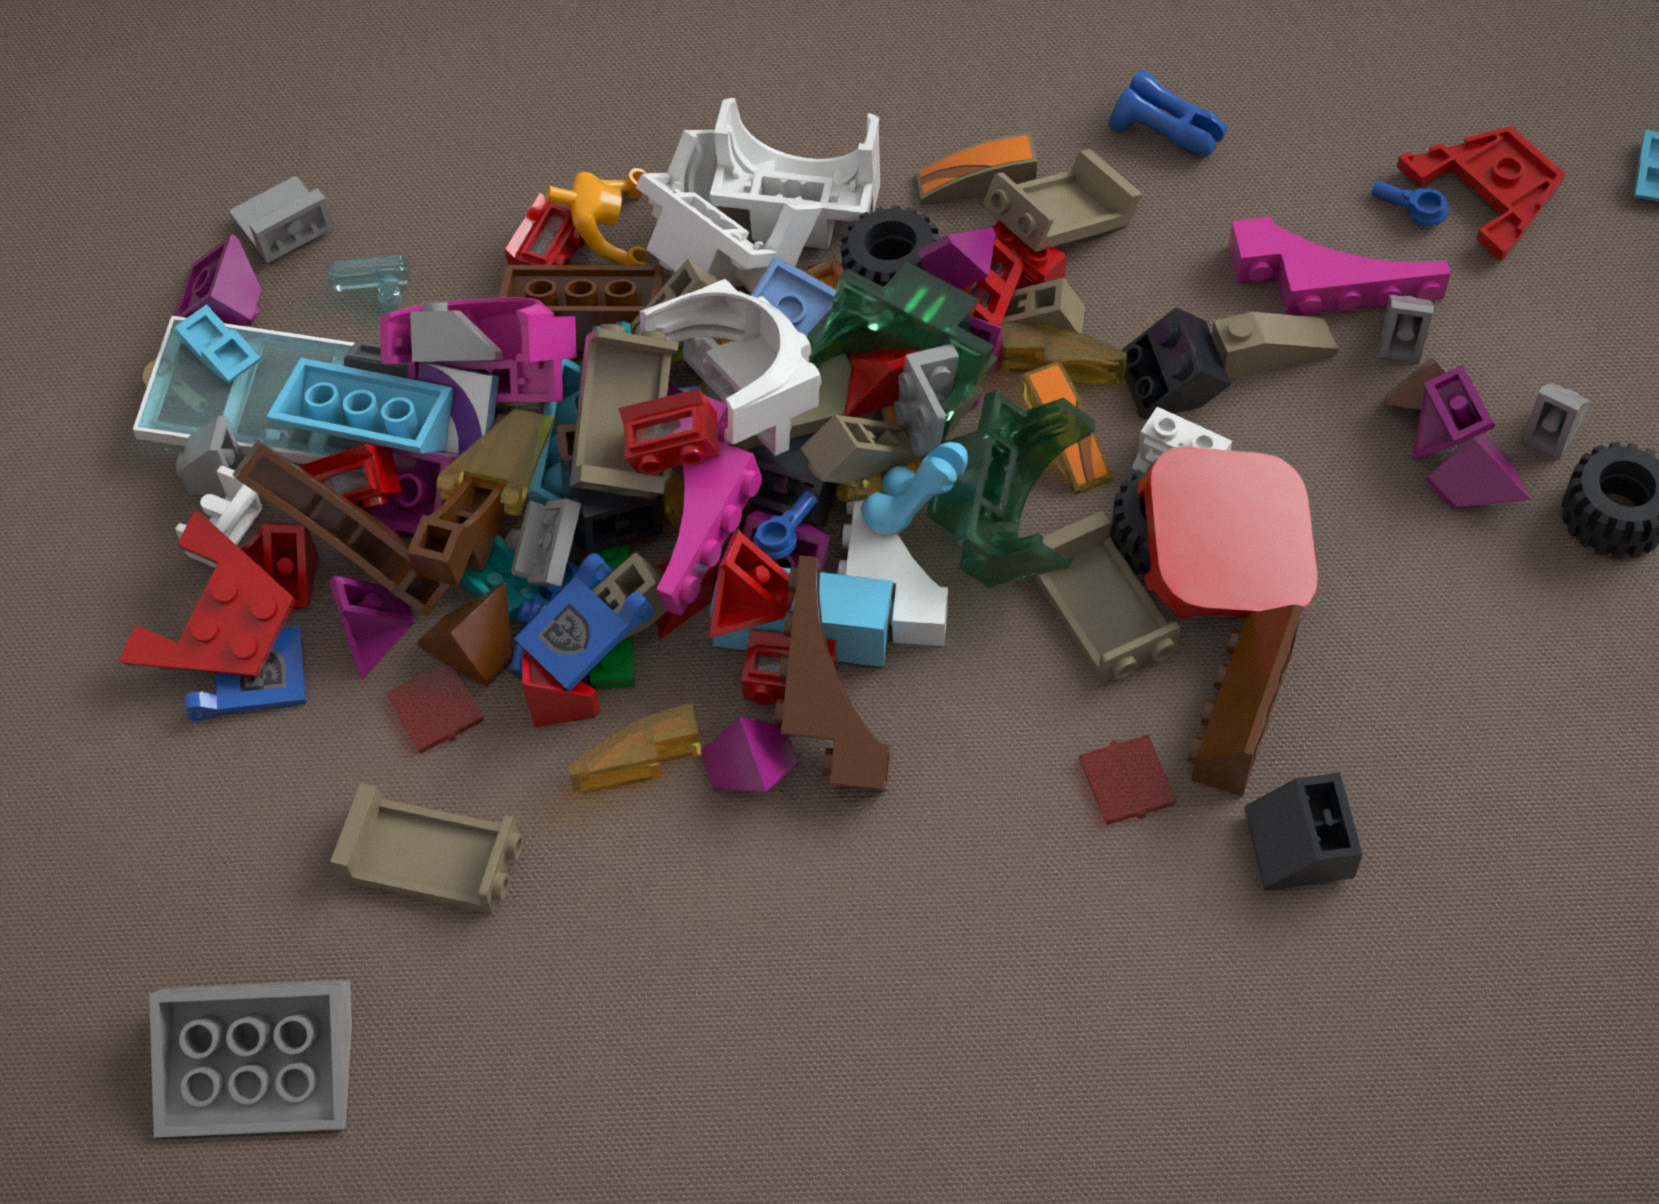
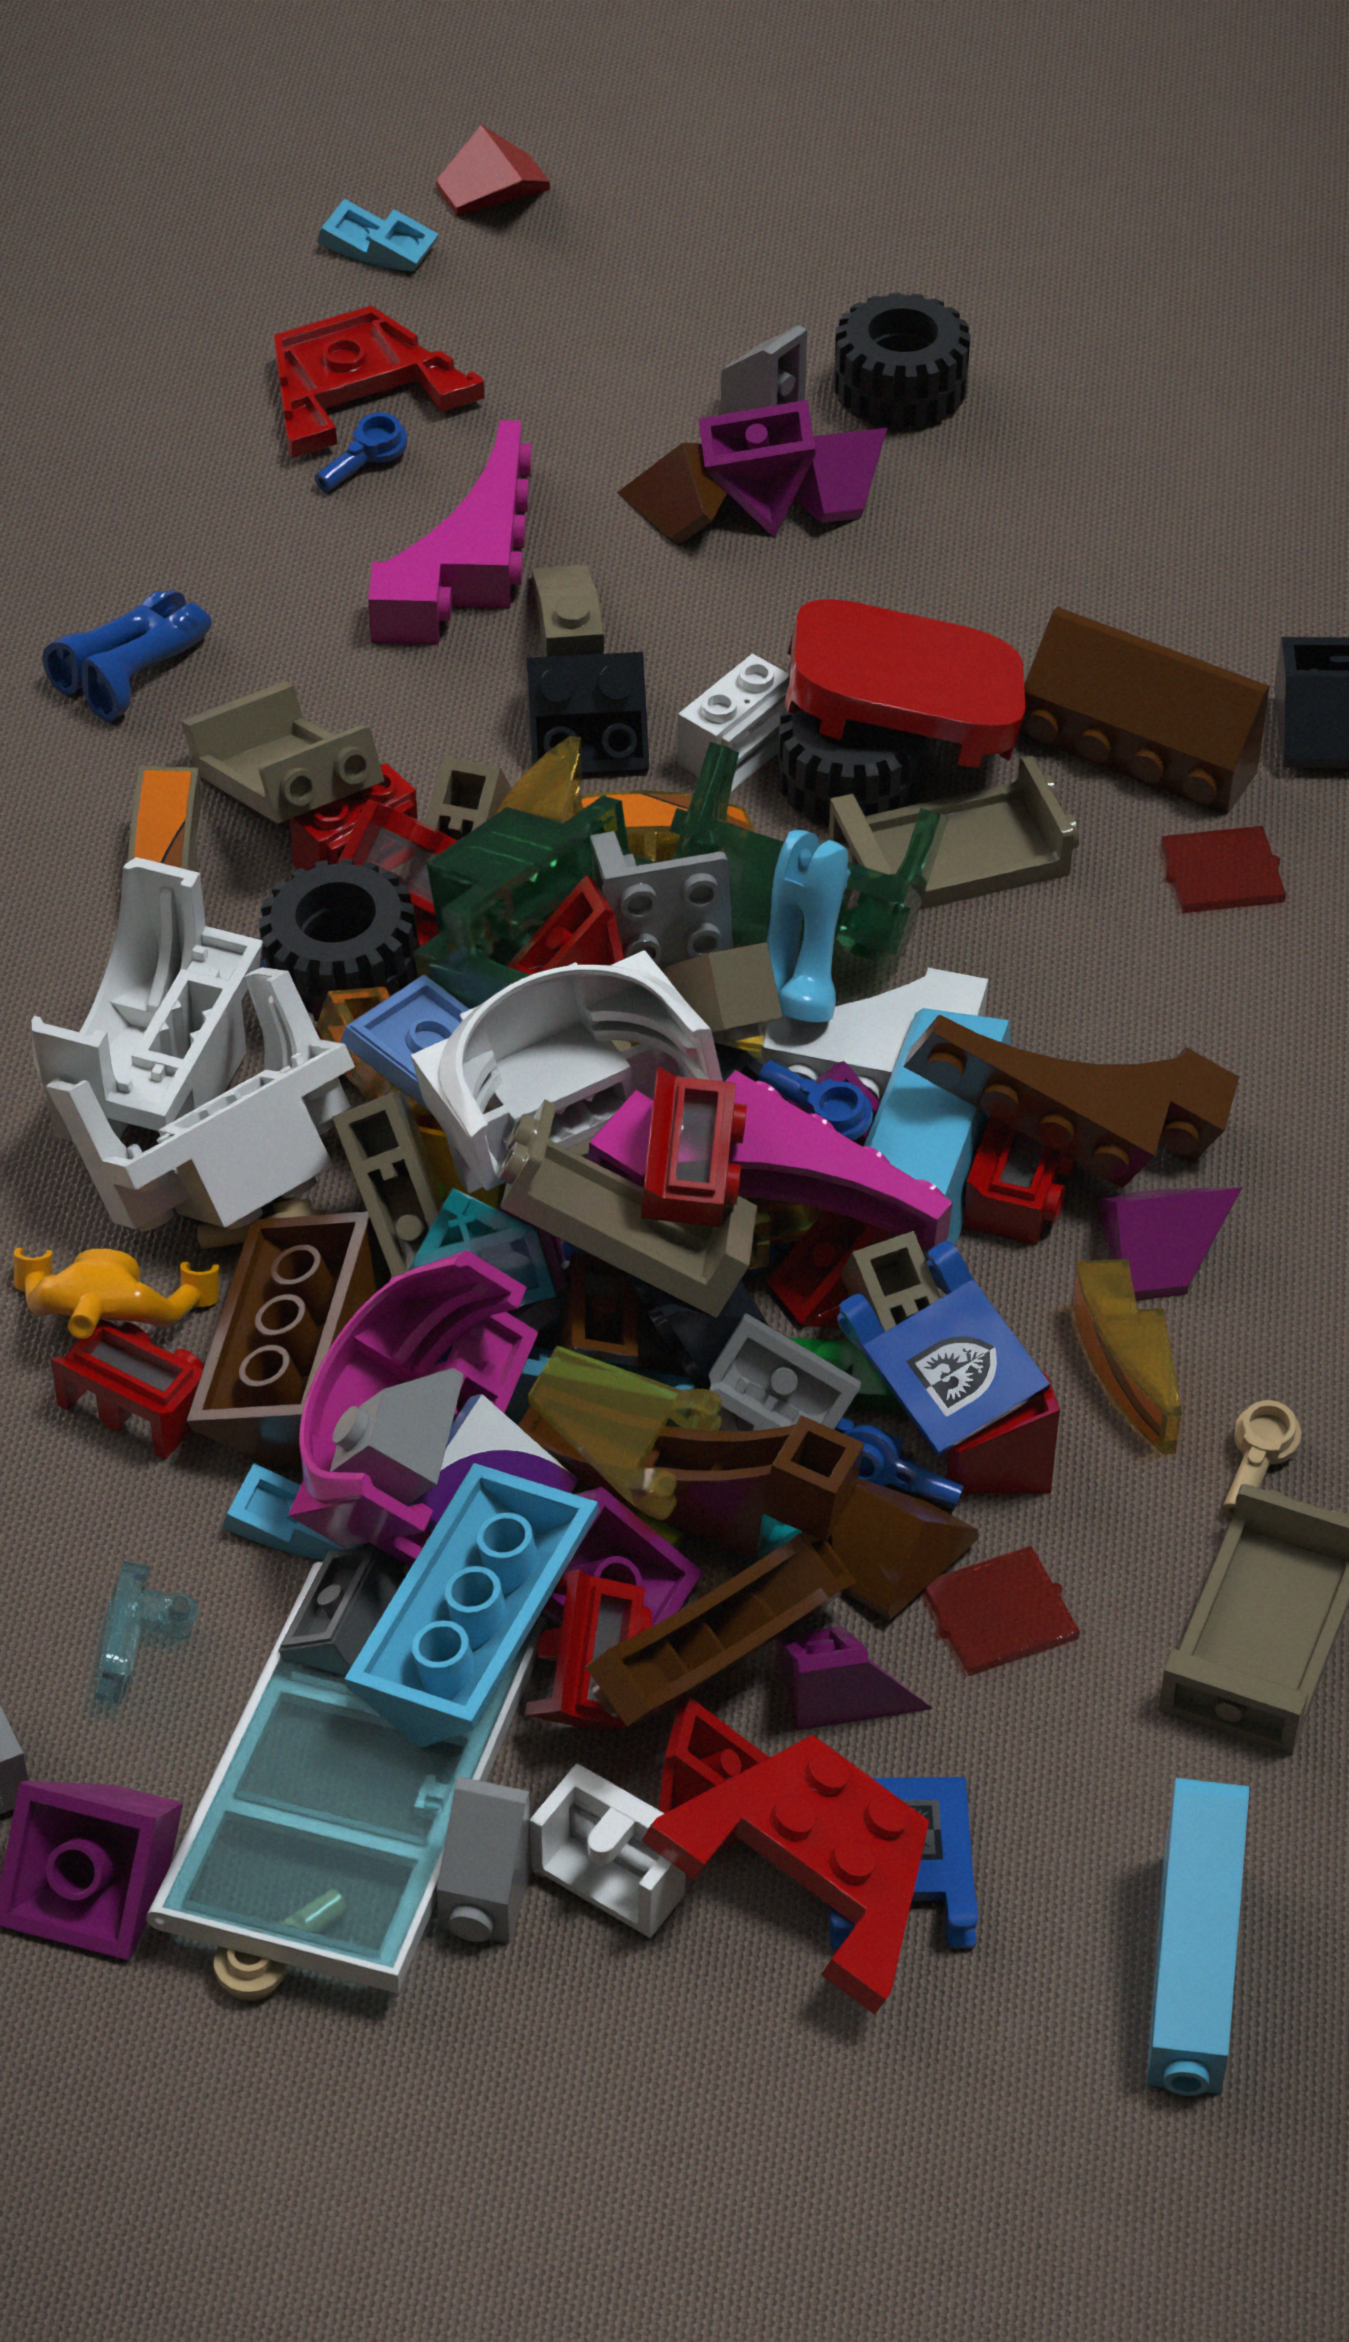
camera: 85 degrees left, 10 degrees down
medium azure slope [174,304,260,384] -> none
red slope [708,531,795,639] -> none
magenta slope [917,227,996,307] -> none
light grey slope [1379,294,1434,363] -> none
none -> medium azure slope [1146,1778,1249,2096]
none -> tan plate [1222,1400,1302,1518]

